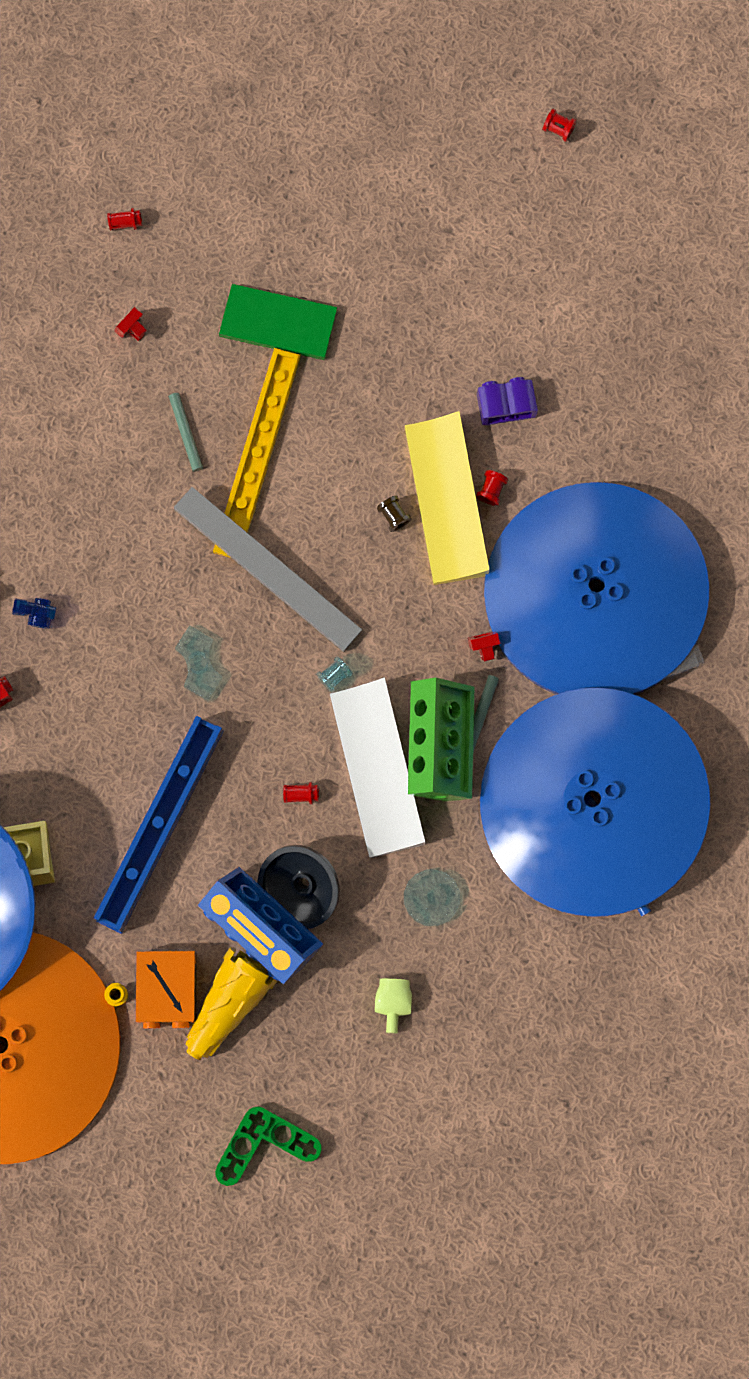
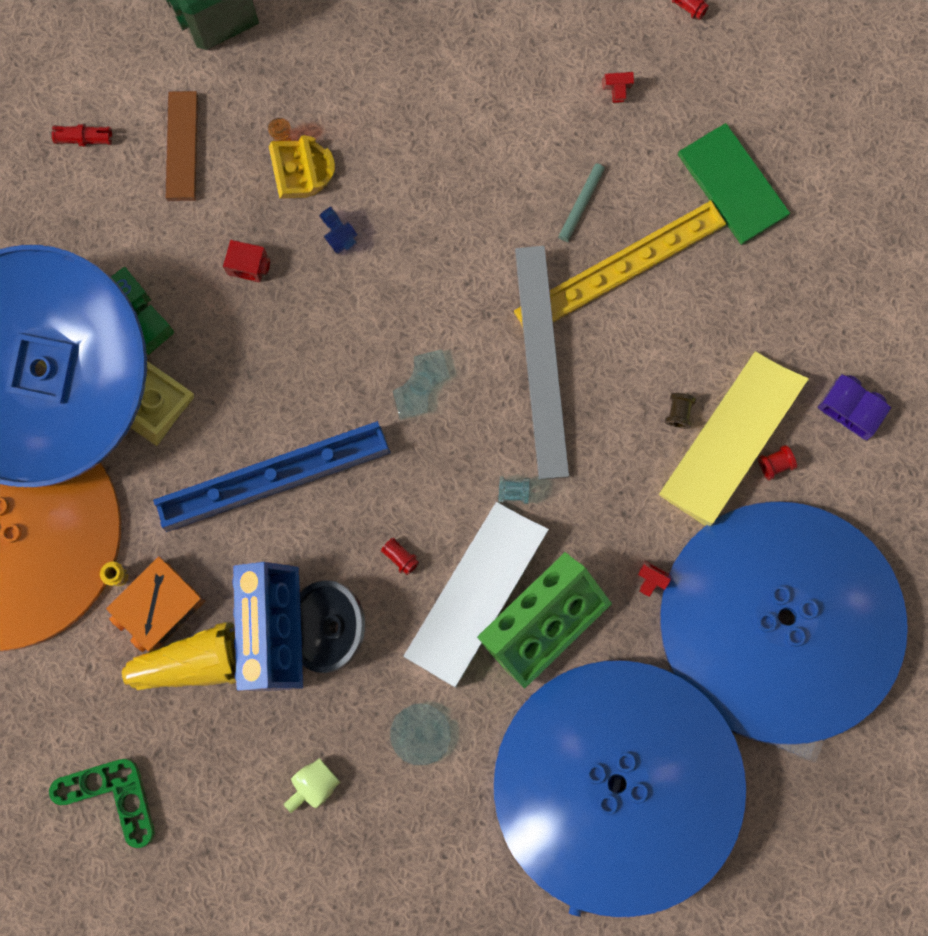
camera: 45 degrees right, 0 degrees up
sand green bar [473,675,499,752] -> none

